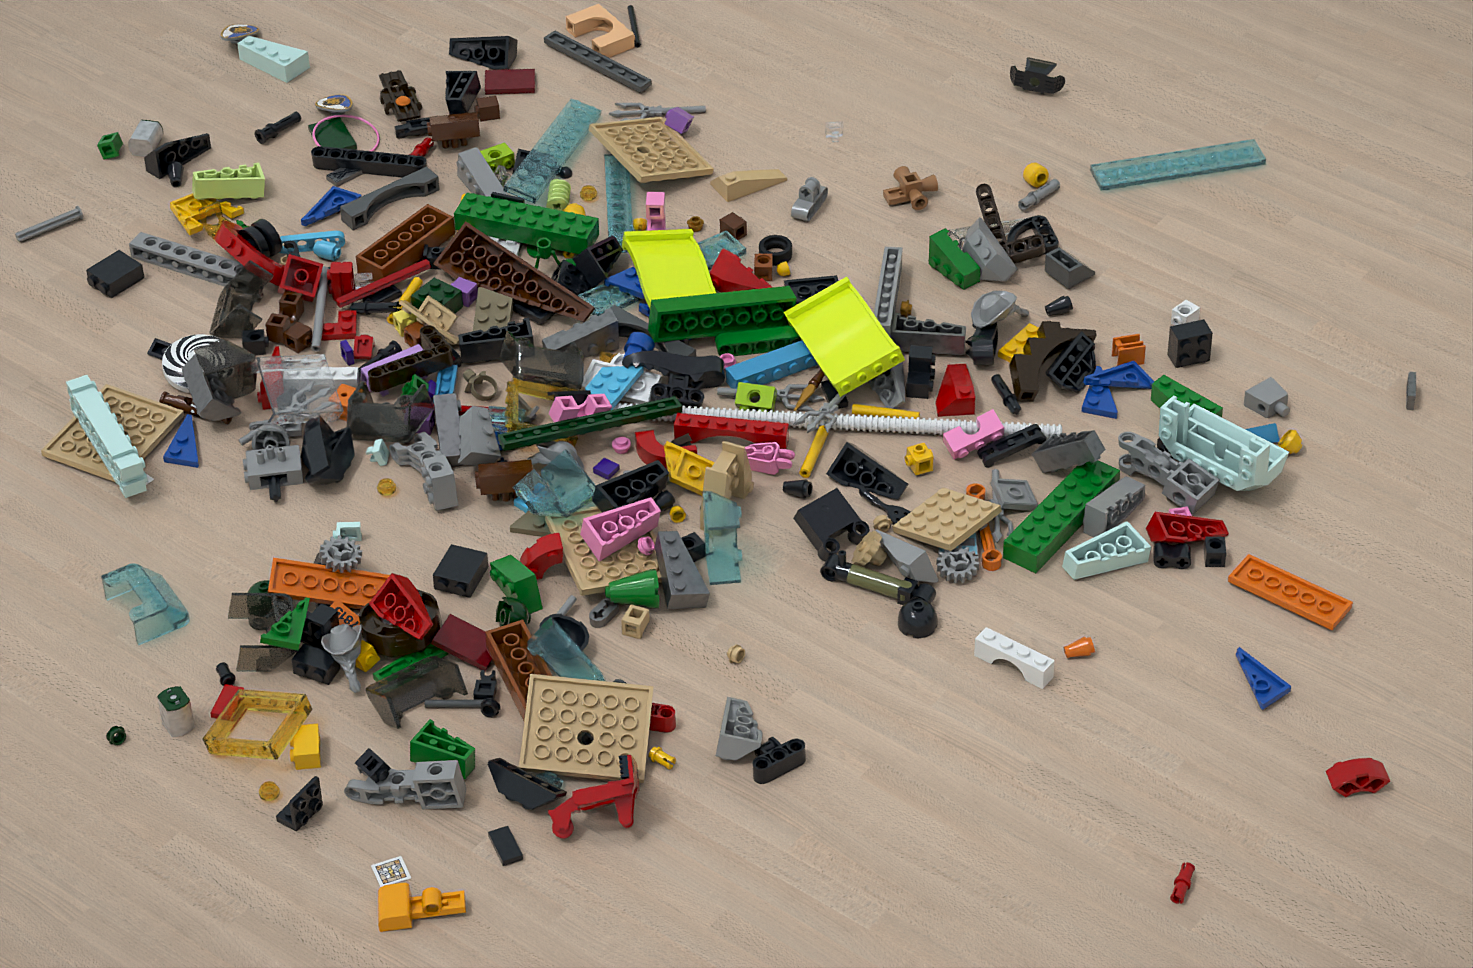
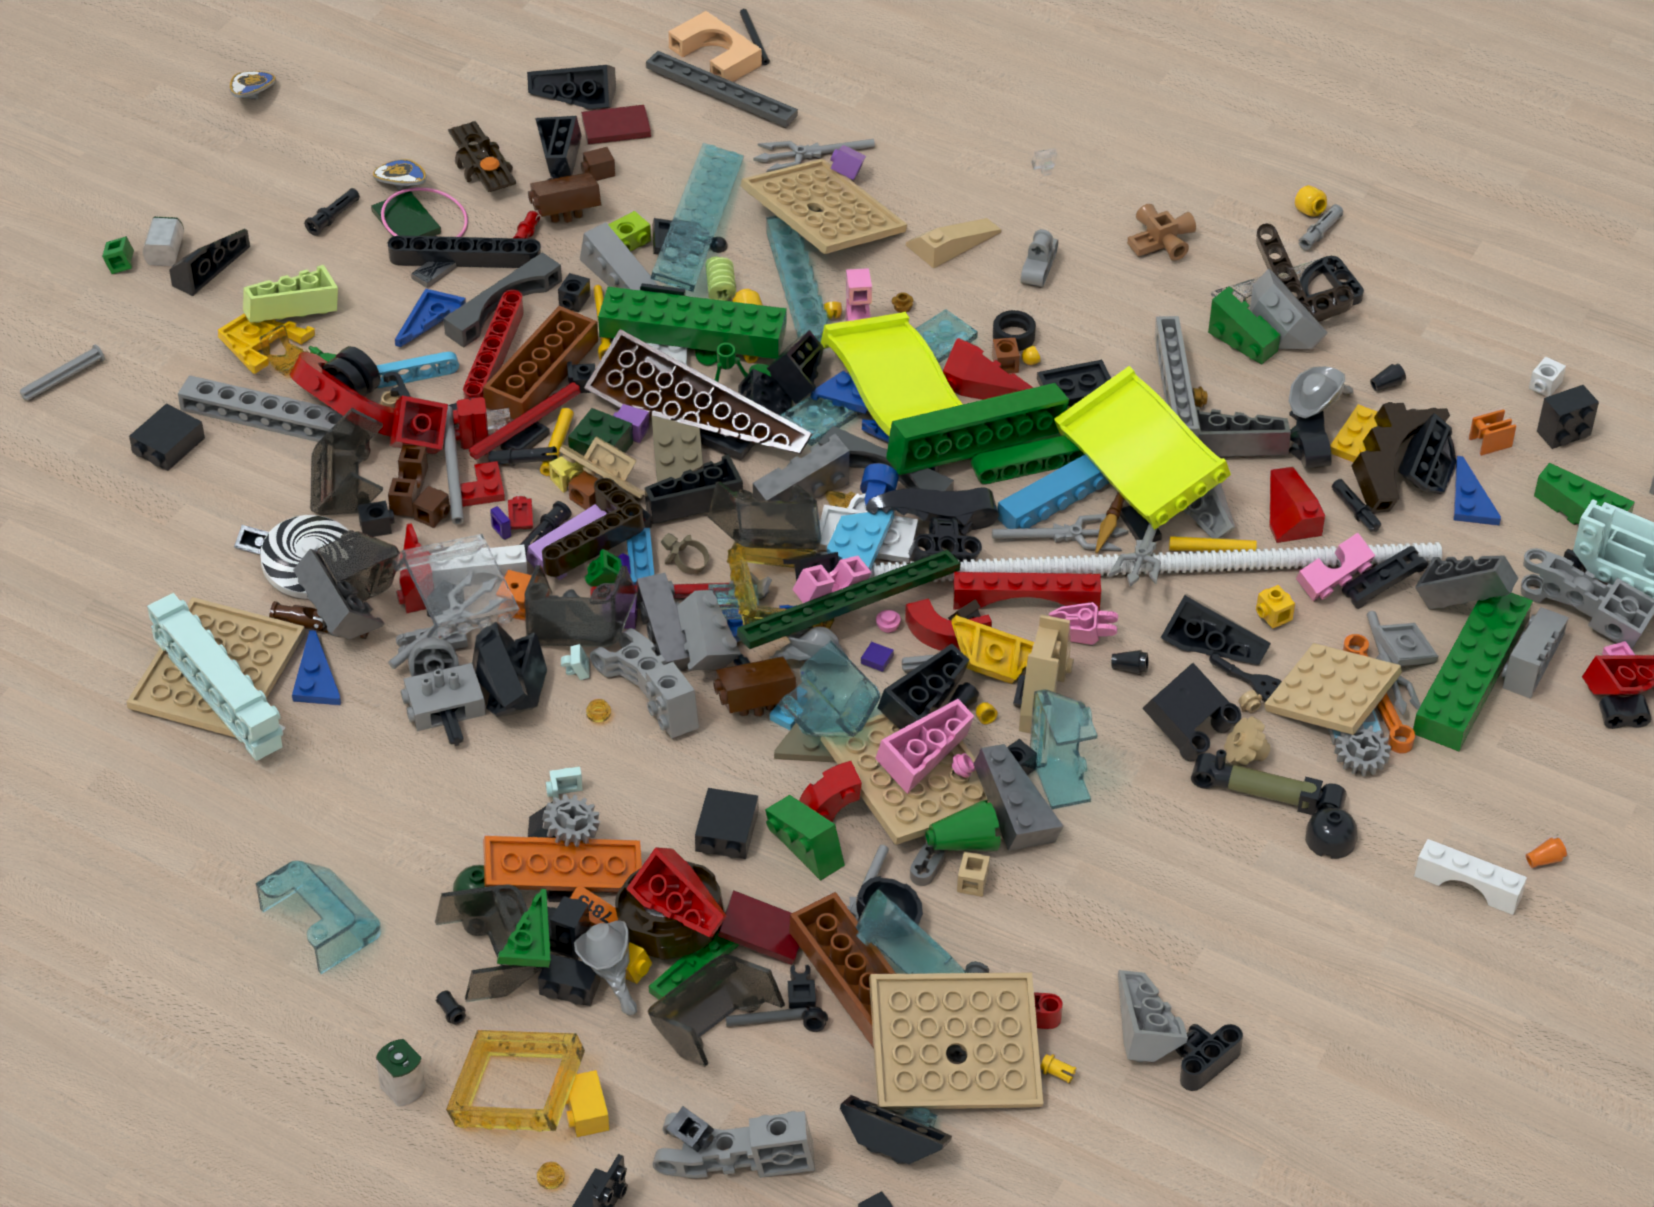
camera: 10 degrees left, 5 degrees up
dark green plate [106,726,126,745] -> none
black cone [166,162,184,187] -> none
red tile [210,684,245,721] -> none
light aqua wedge [237,36,310,83] -> none
medium azure brick [314,240,341,261] -> none
black hinge [395,117,430,138] -> none
green wedge [410,719,475,779] -> none
clear tile [494,165,513,187] -> none
dark green cylinder [495,597,531,627] -> none
red container [548,755,640,839] -> none
clear yellow plate [580,185,597,201] -> none
reddish brown brick [719,212,747,243] -> none
bright pink plate [720,353,736,370] -> none
tan plate [727,644,745,664] -> none
lime brick [735,382,777,412] -> none
yellow piece [799,425,829,478] -> none
light grey wedge [875,529,939,583] -> none
black brick [906,345,936,399] -> none
black piece [1010,57,1065,94] -> none
dark grey slope [1045,247,1095,289] -> none
light aqua wedge [1062,521,1151,580] -> none
blue wing [1083,361,1154,389] -> none
clear light blue plate [1090,139,1266,191] -> none
none -> red beam [463,290,524,399]
none -> black brick [558,273,591,312]

